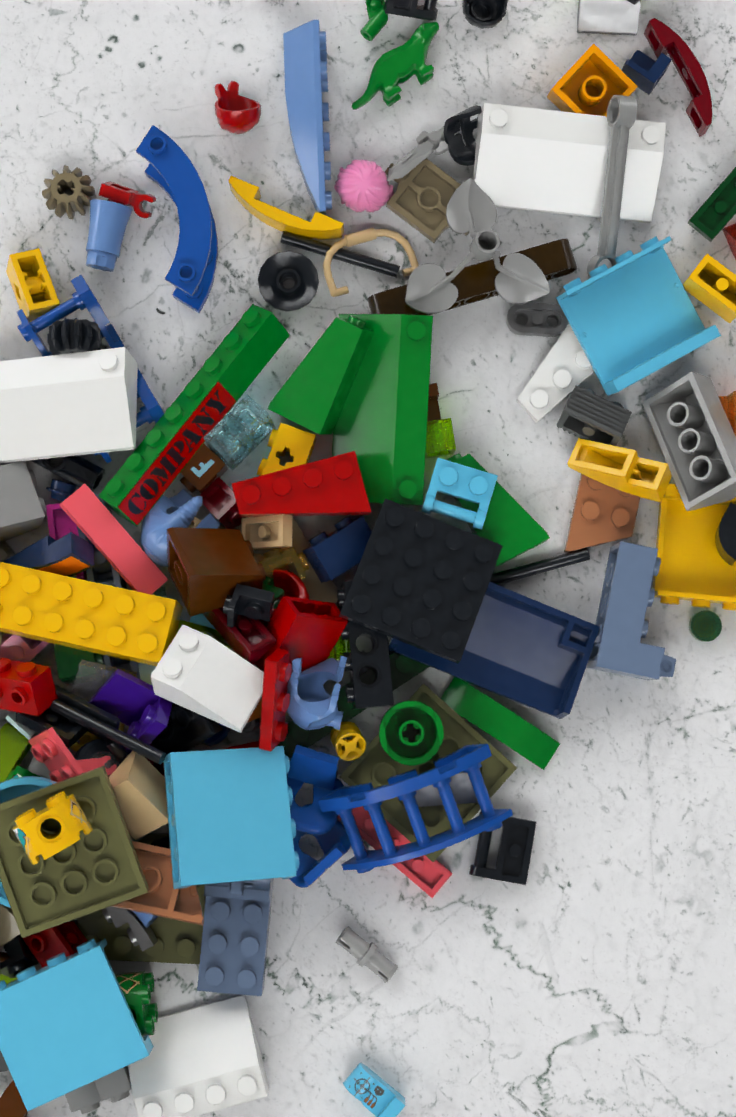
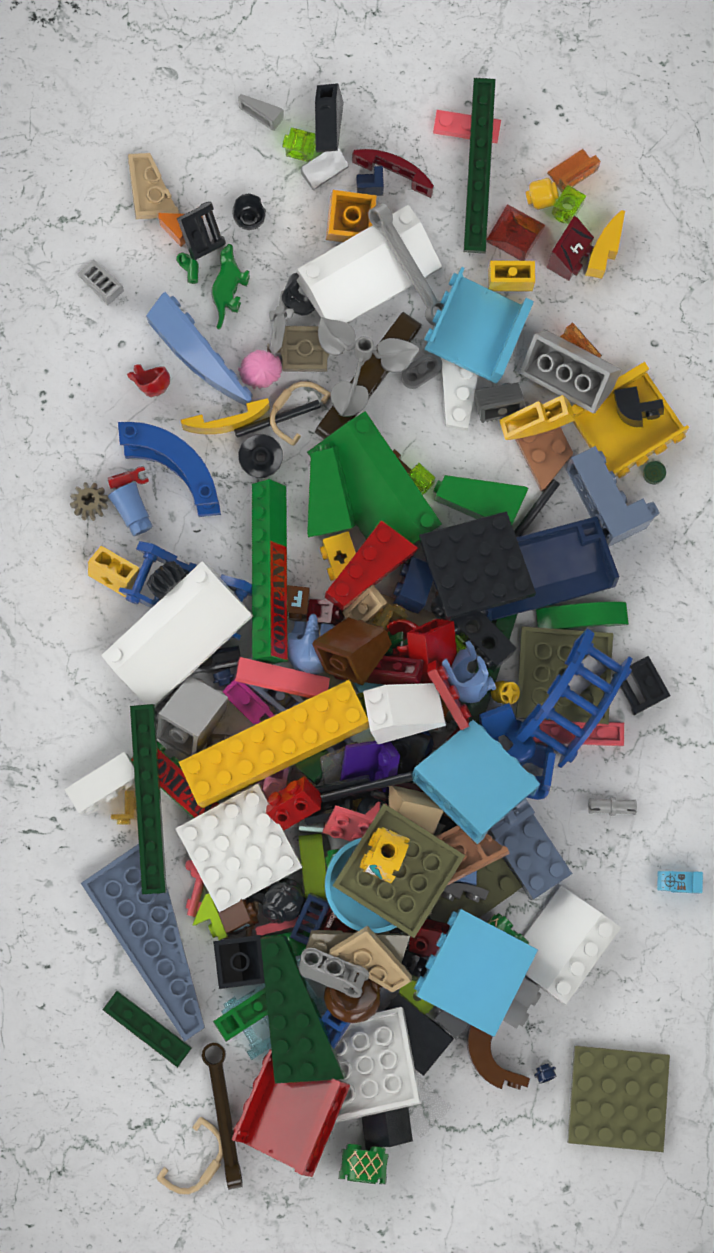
camera: 40 degrees left, 5 degrees down
dark blue slope [3,532,94,577] -> none
clear light blue brick [203,395,276,471] -> none
black bracket [223,583,275,628] -> none
green brick [379,701,444,766] -> none
medium azure plate [421,458,498,530] -> none

